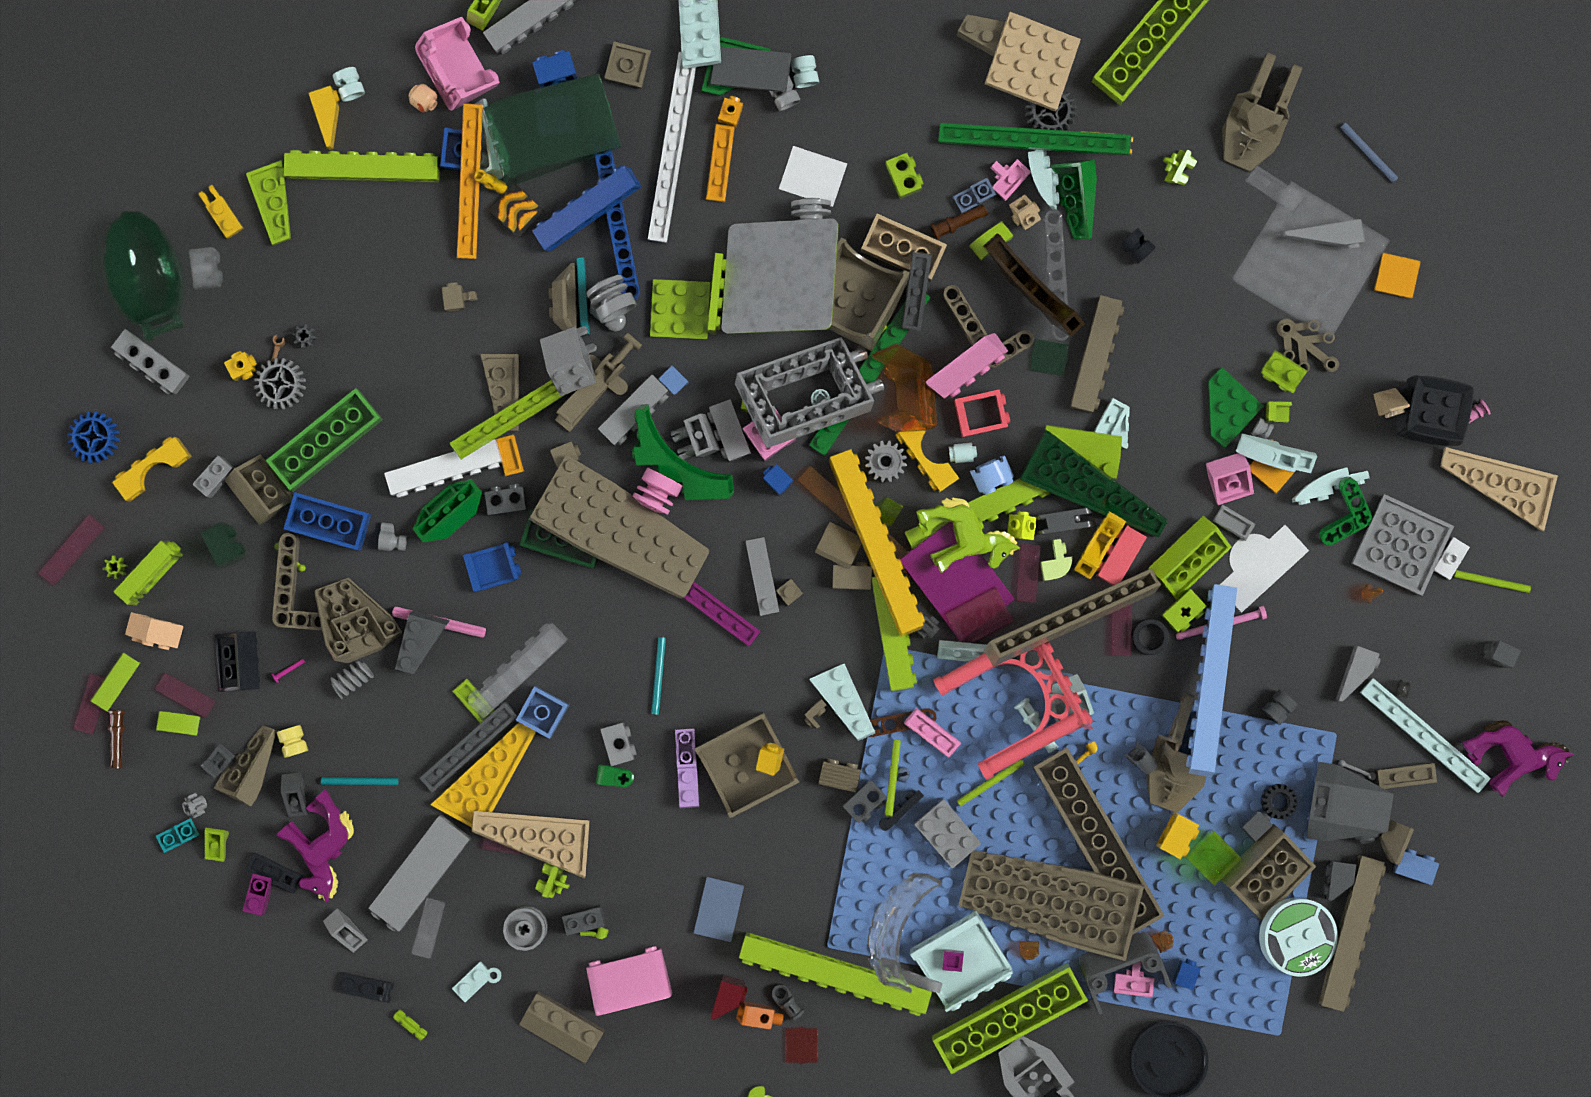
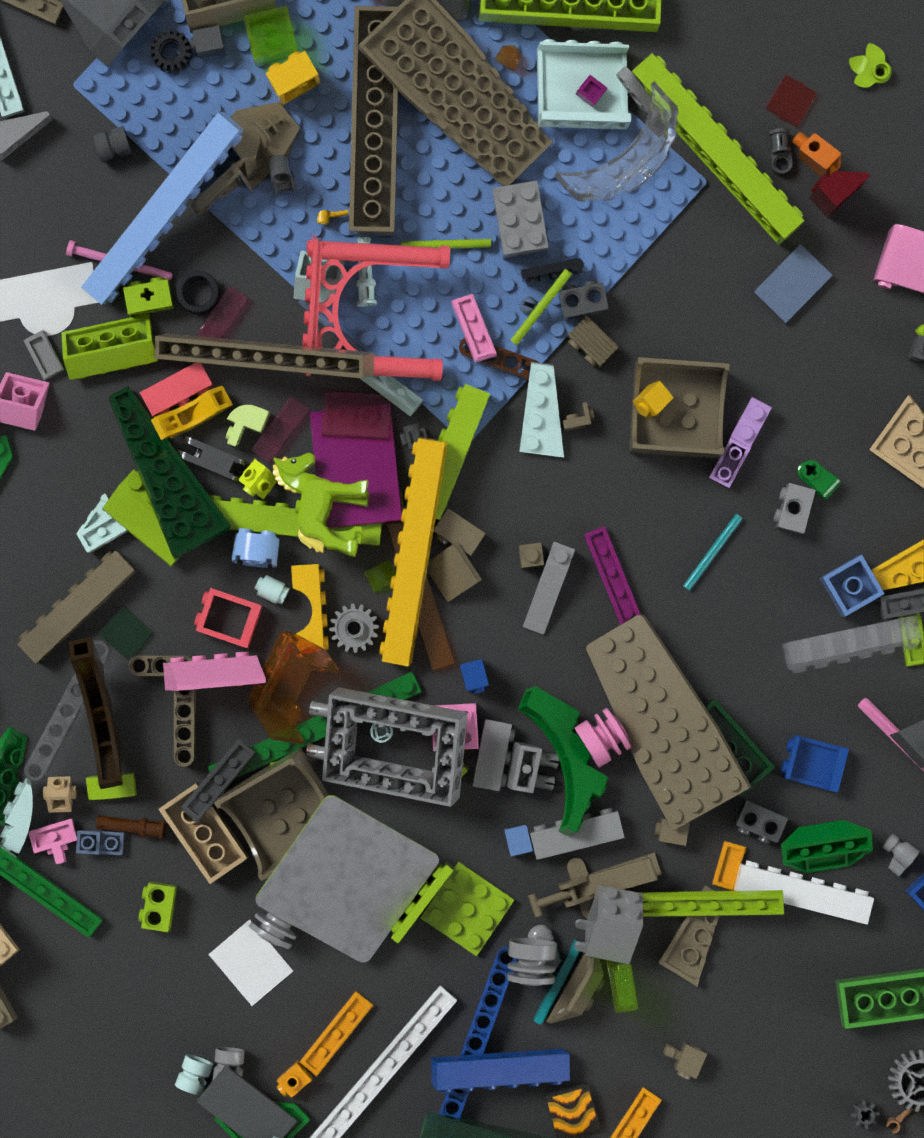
camera: 150 degrees left, 0 degrees up
light grey hinge [1338,760,1376,780] -> none
none -> clear neon green panel [605,960,638,1013]

